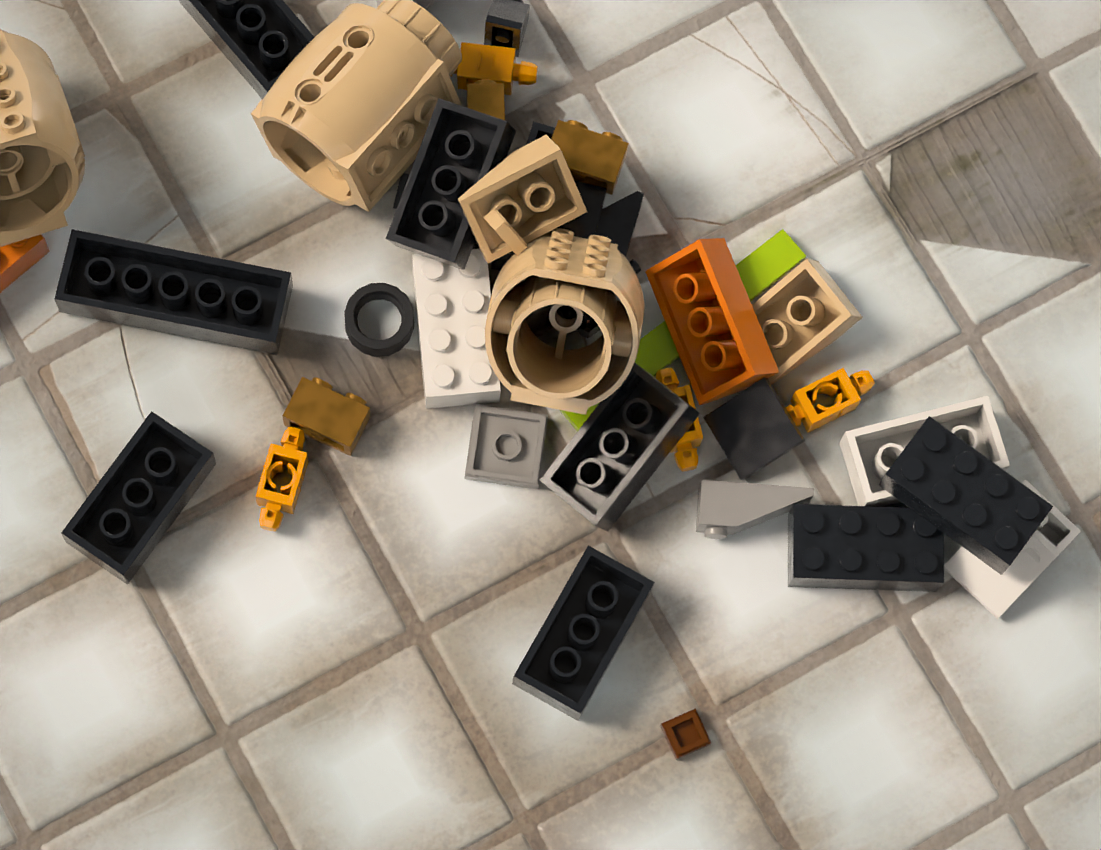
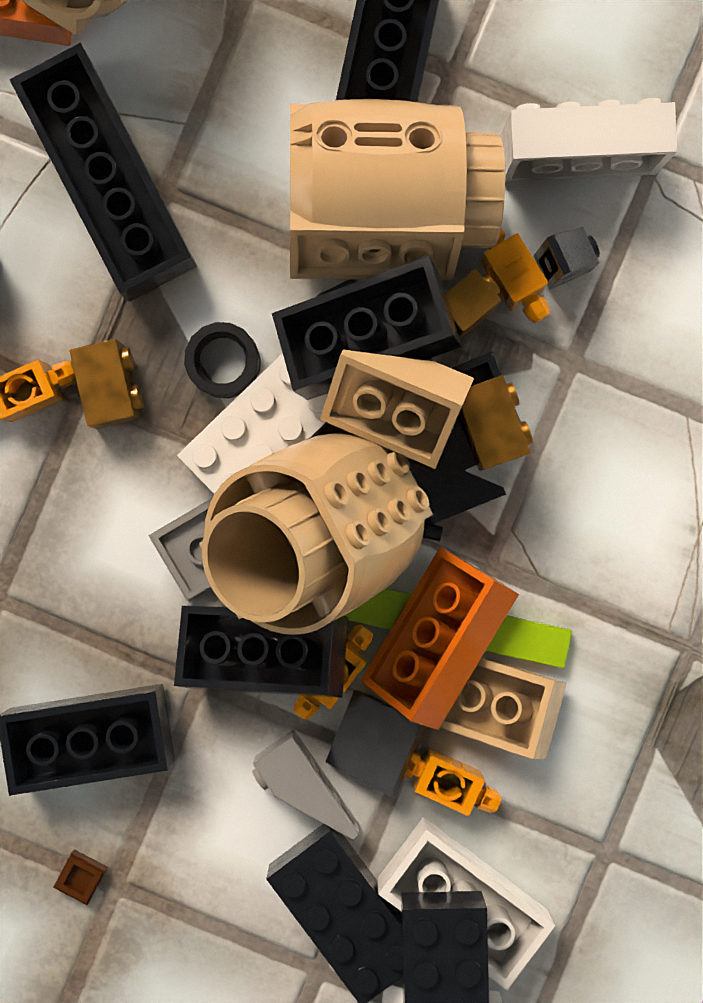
camera: 60 degrees right, 15 degrees up
tan tile [484,209,527,256] -> none

